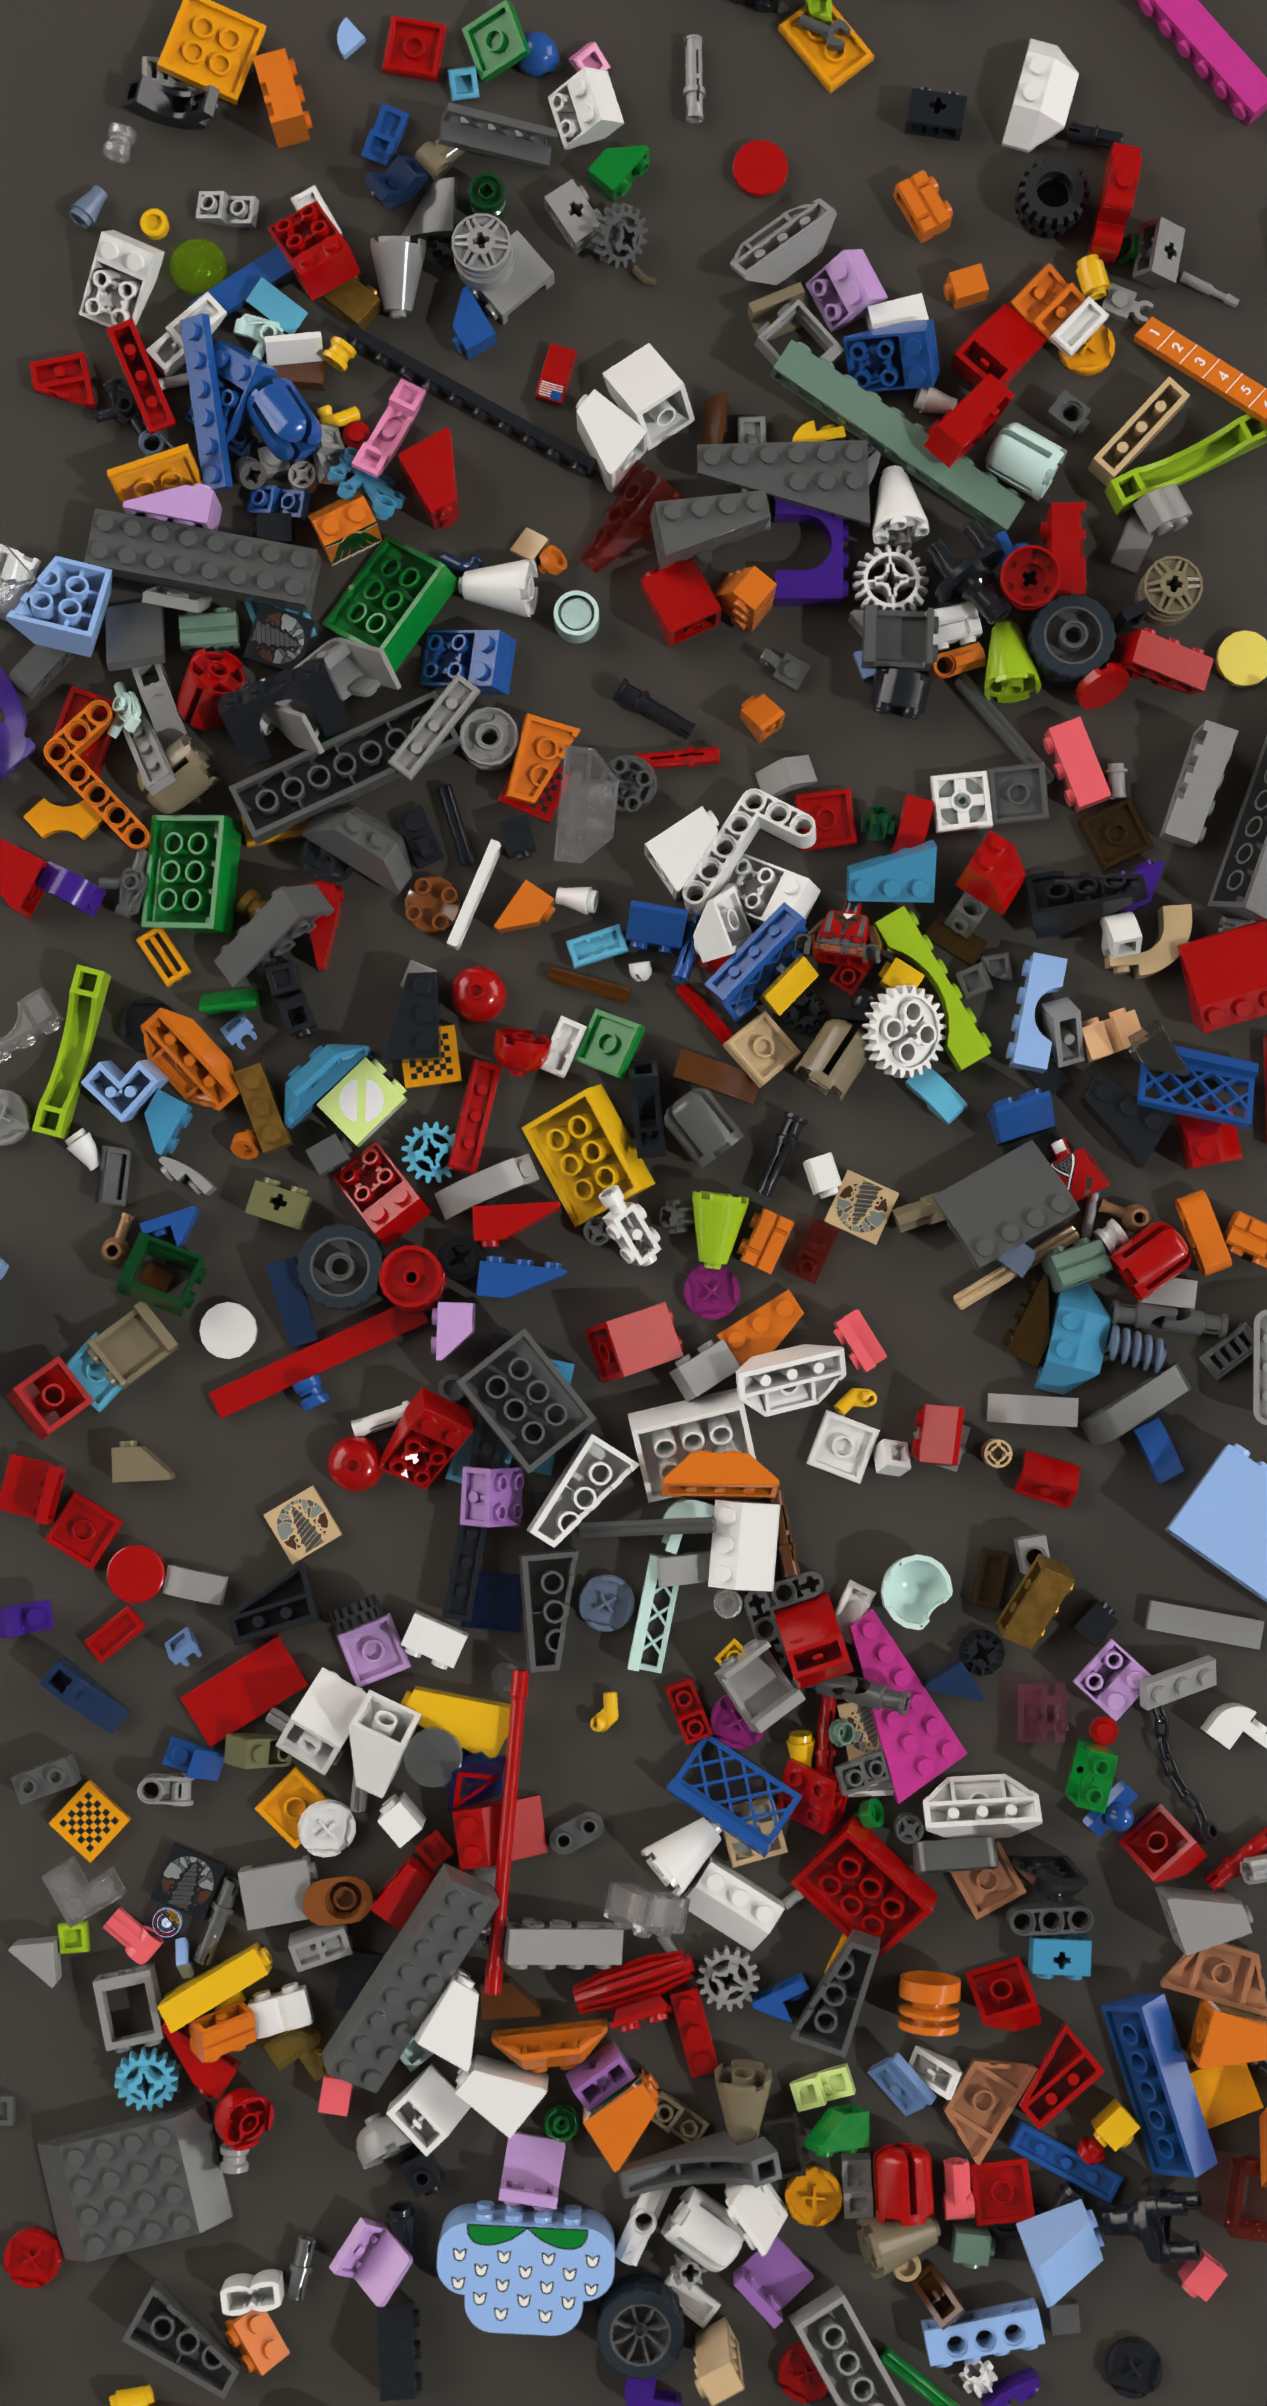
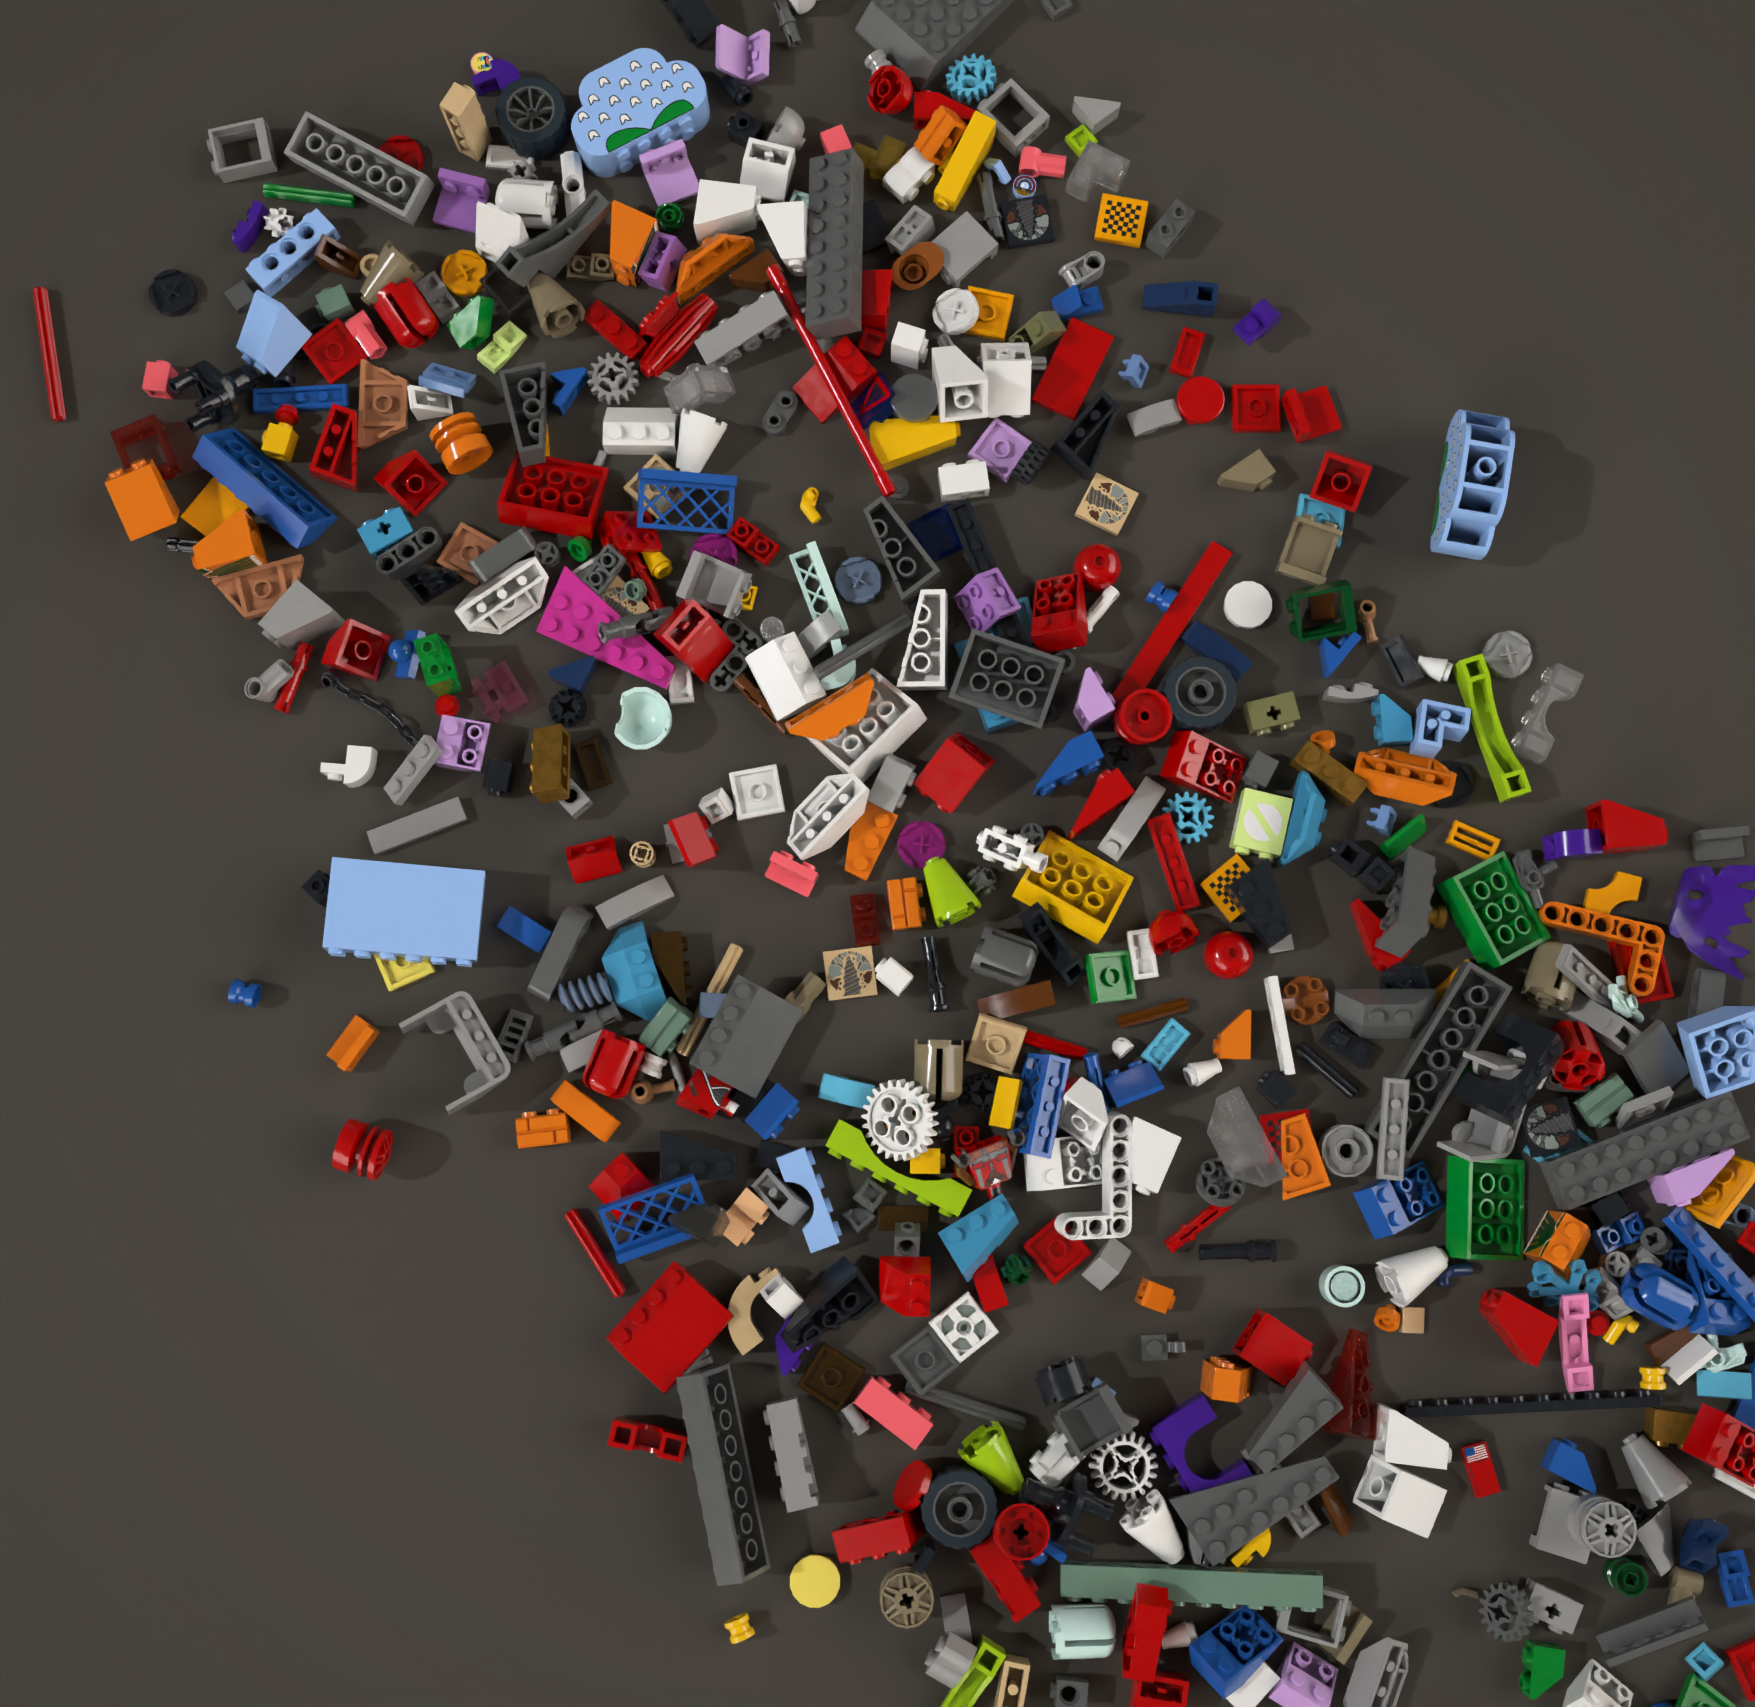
camera: 155 degrees right, 5 degrees down
yellow arm [834,1388,877,1416] -> none
orange piece [926,642,986,680] -> none

